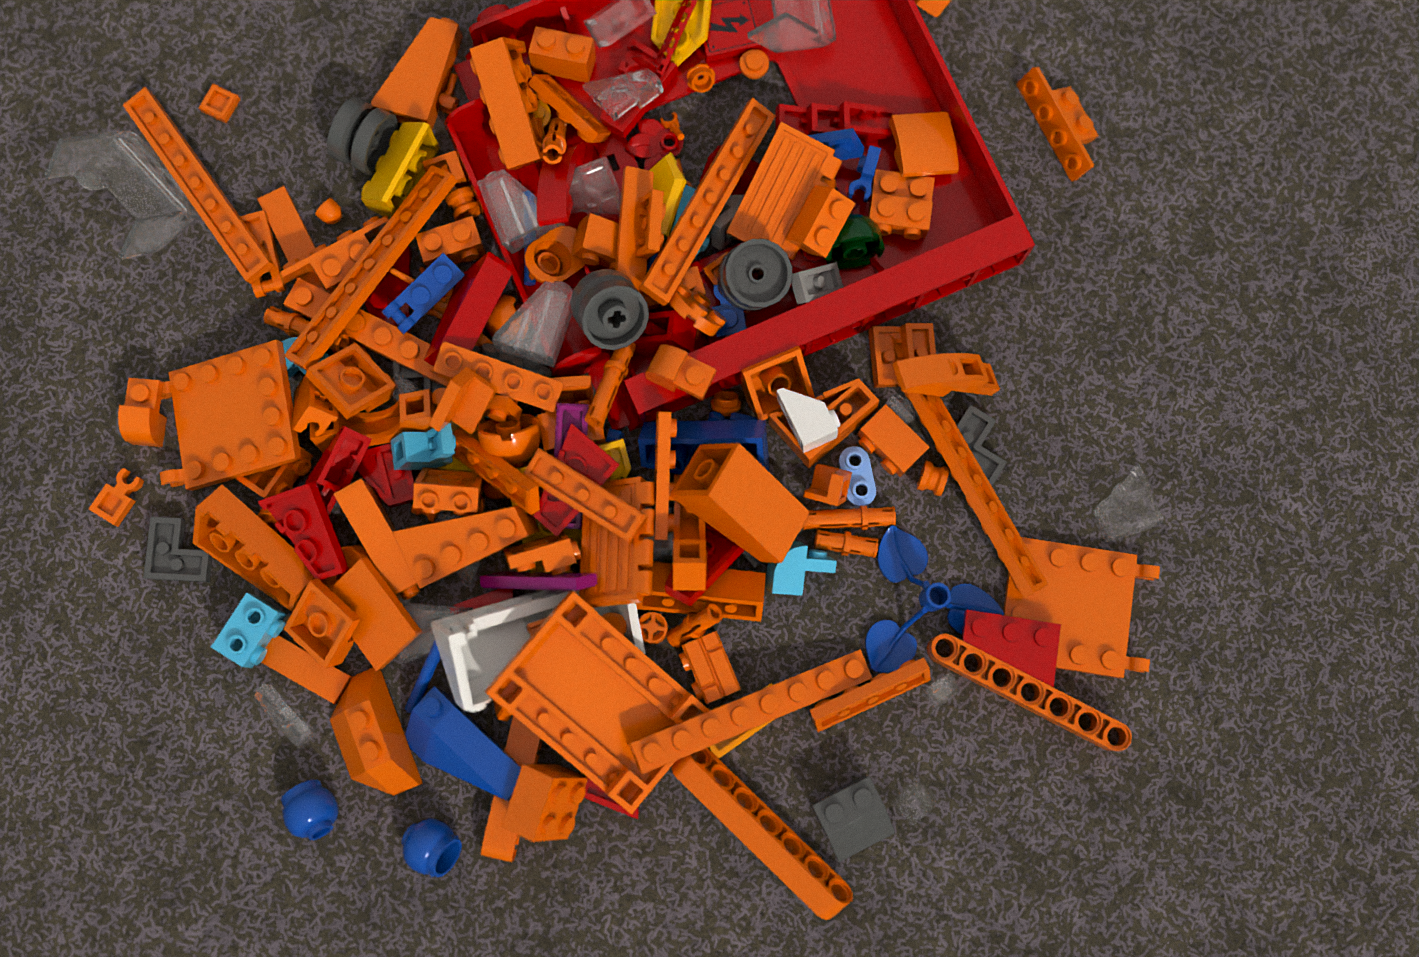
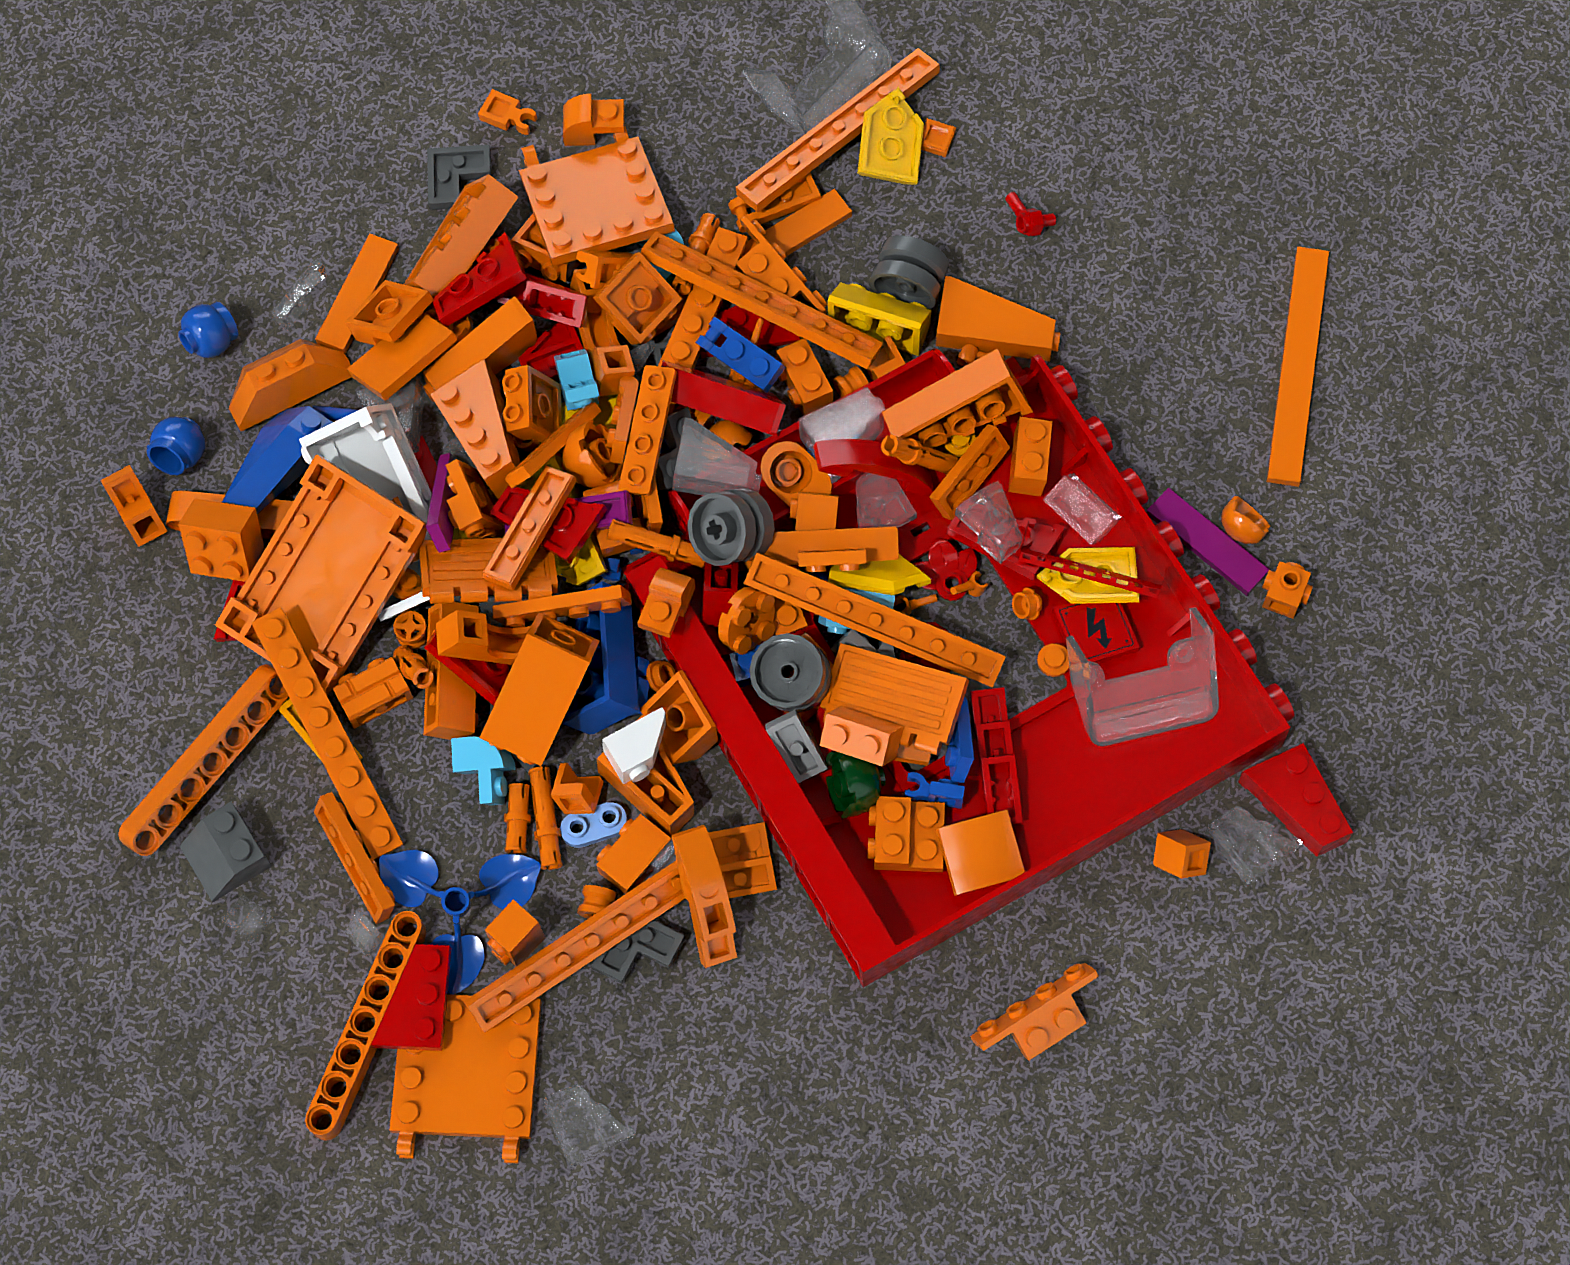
camera: 90 degrees right, 10 degrees down
medium azure brick [211,592,287,668] -> none
orange hinge [315,198,342,224] -> none
orange panel [429,367,497,434] -> none
none -> orange brick [101,465,168,547]
none -> orange brick [485,900,546,966]
none -> yellow tile [857,87,924,185]
none -> red piece [1005,192,1056,236]

